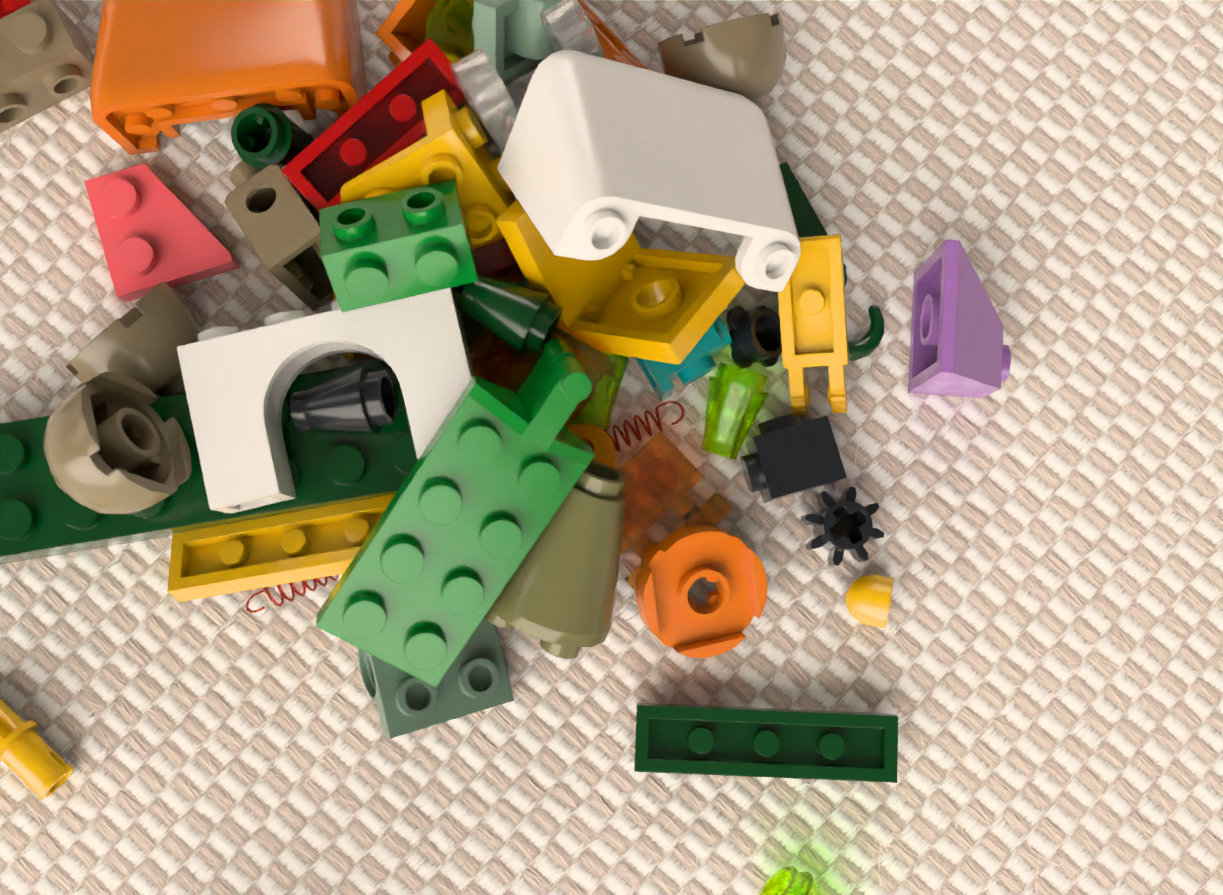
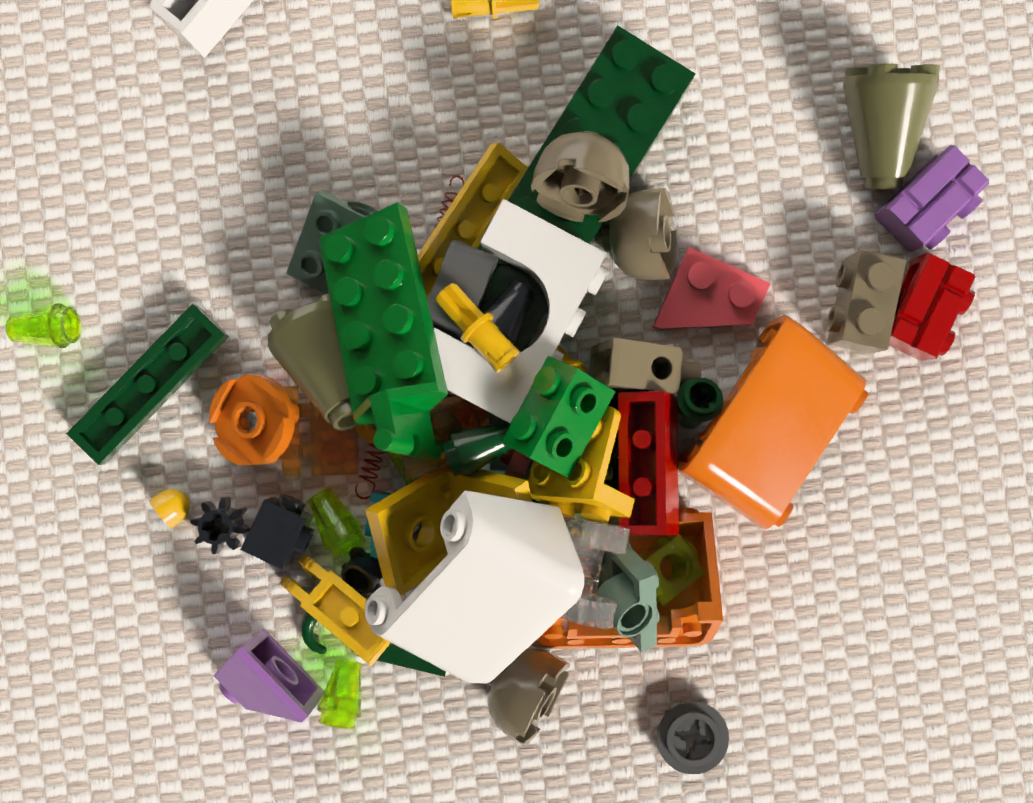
camera: 135 degrees right, 5 degrees up
none -> clear neon green cone [316,658,362,729]
none -> dark grey axle [427,239,499,339]
none -> yellow axle [436,283,520,373]

